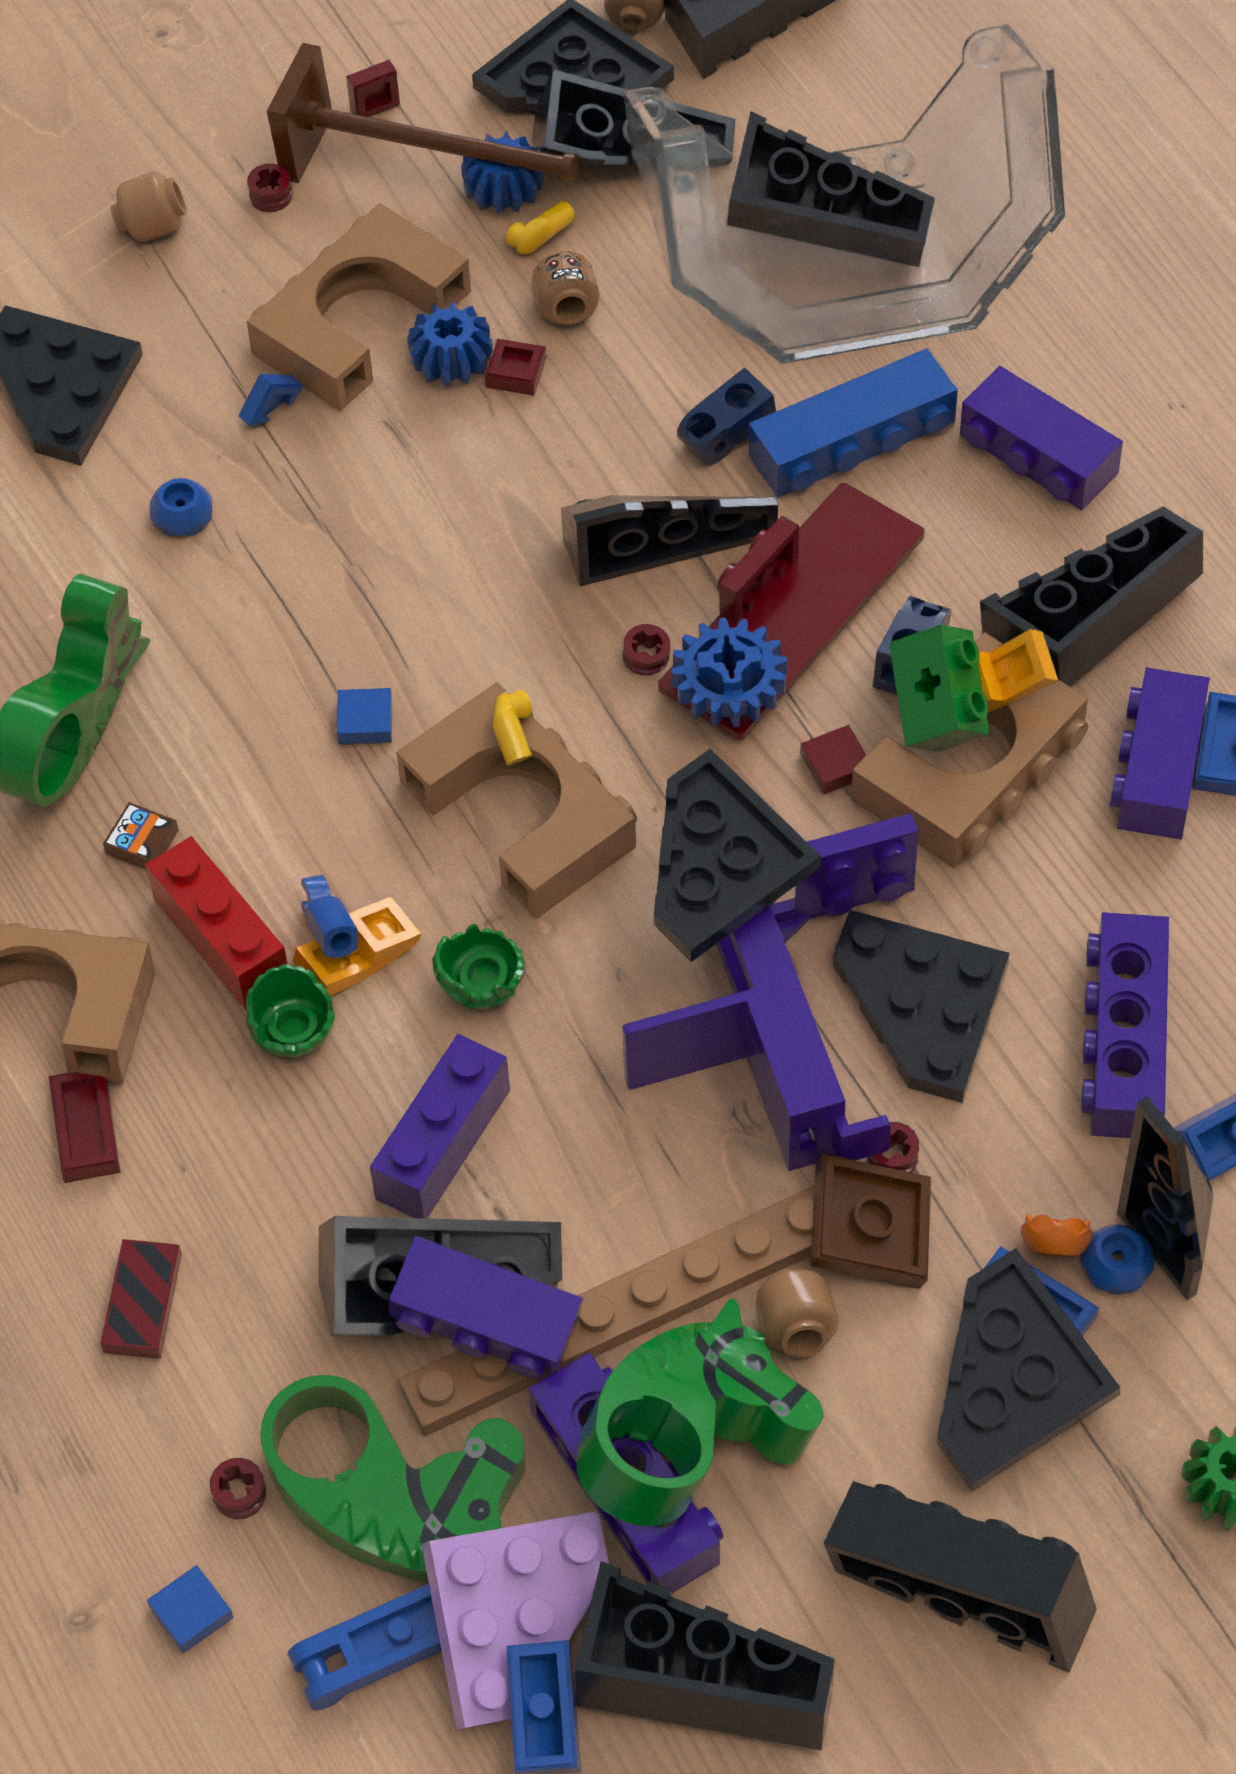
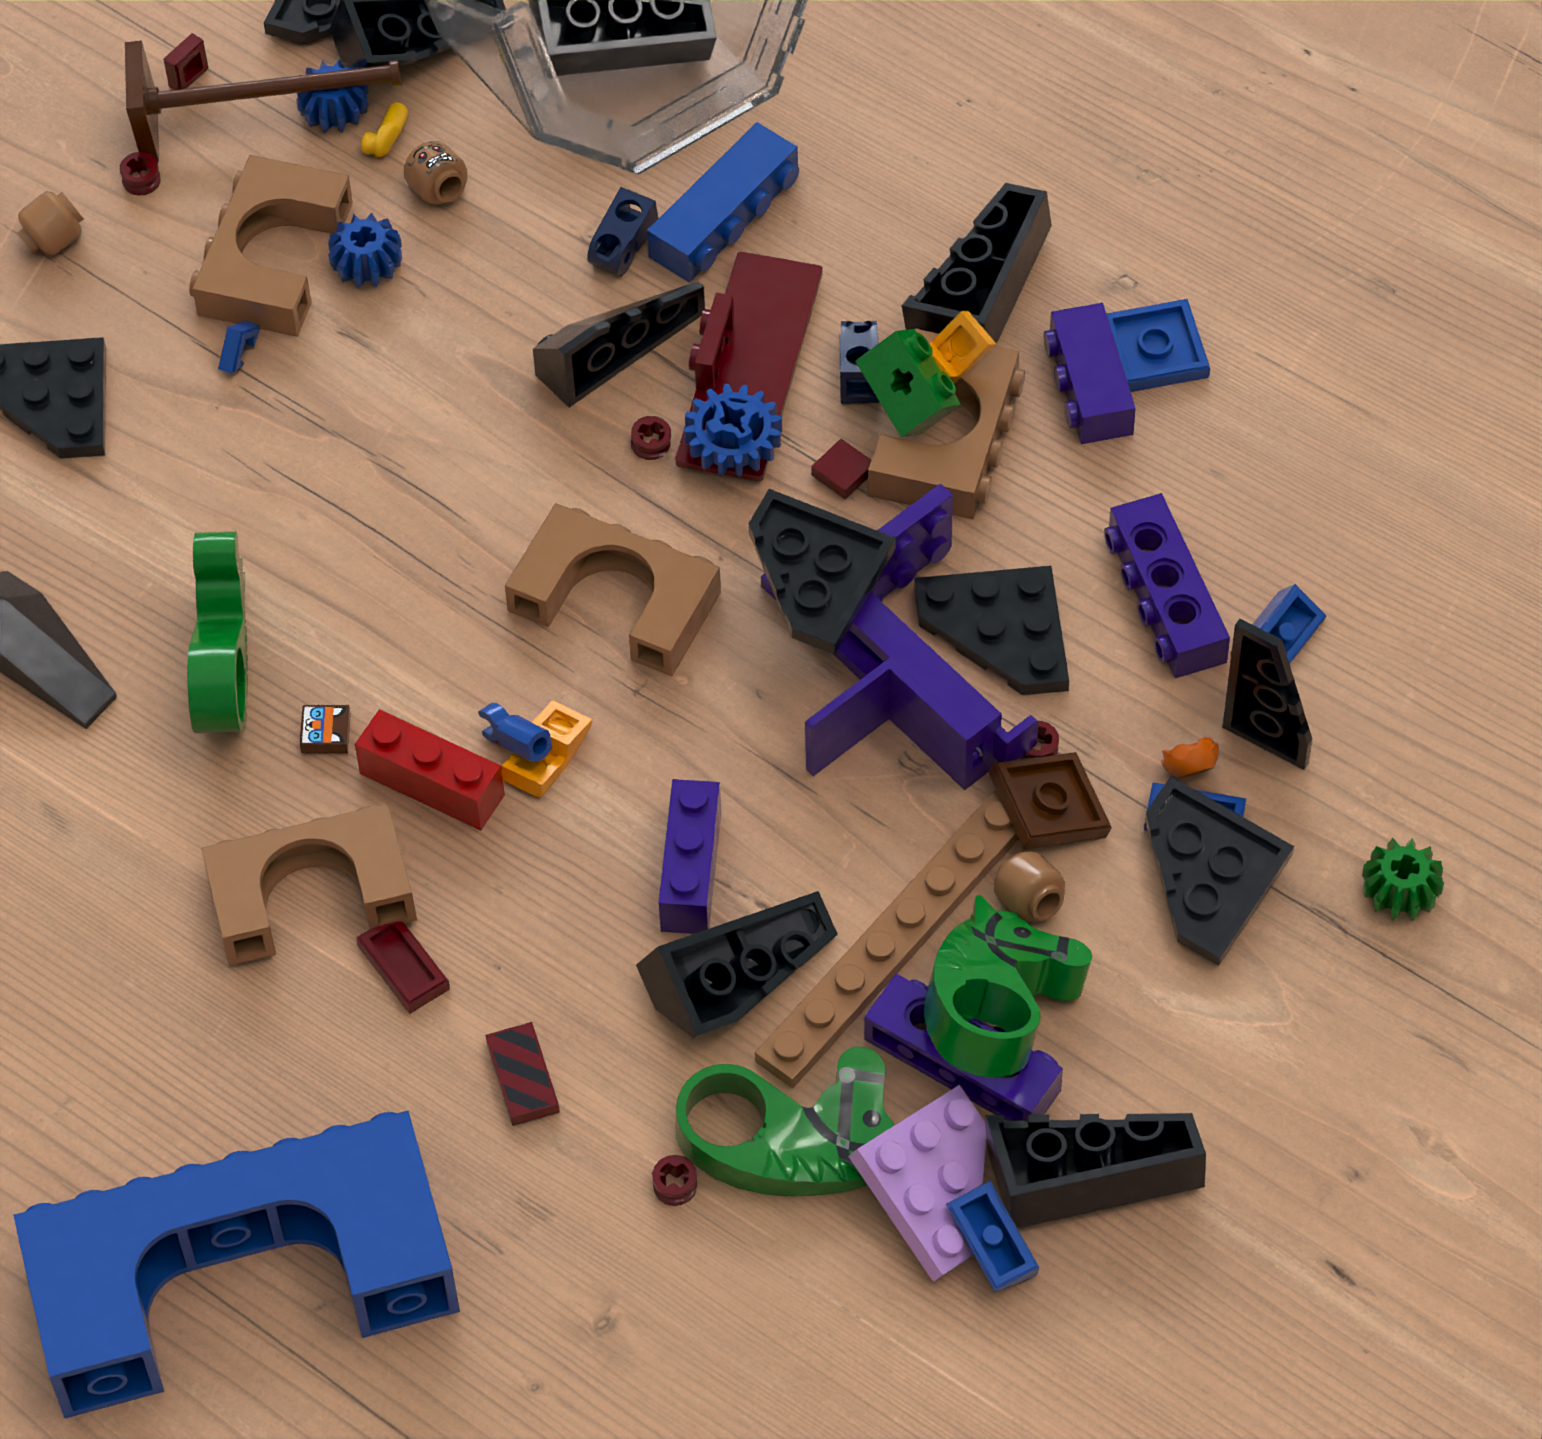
camera: 25 degrees left, 0 degrees up
blue tile [147,1565,234,1654] -> none
blue plate [149,478,213,536] -> none
green hair [246,964,335,1058] -> none
blue plate [287,1584,442,1710] -> none
blue tile [337,688,392,744] -> none
dark purple brick [389,1236,583,1379] -> none
green hair [432,924,525,1010] -> none
dark red tile [485,339,547,396] -> none
yellow arm [492,689,533,765] -> none
black wedge [823,1481,1097,1673] -> none
dark purple brick [960,365,1123,511] -> none
blue plate [1080,1224,1154,1294] -> none

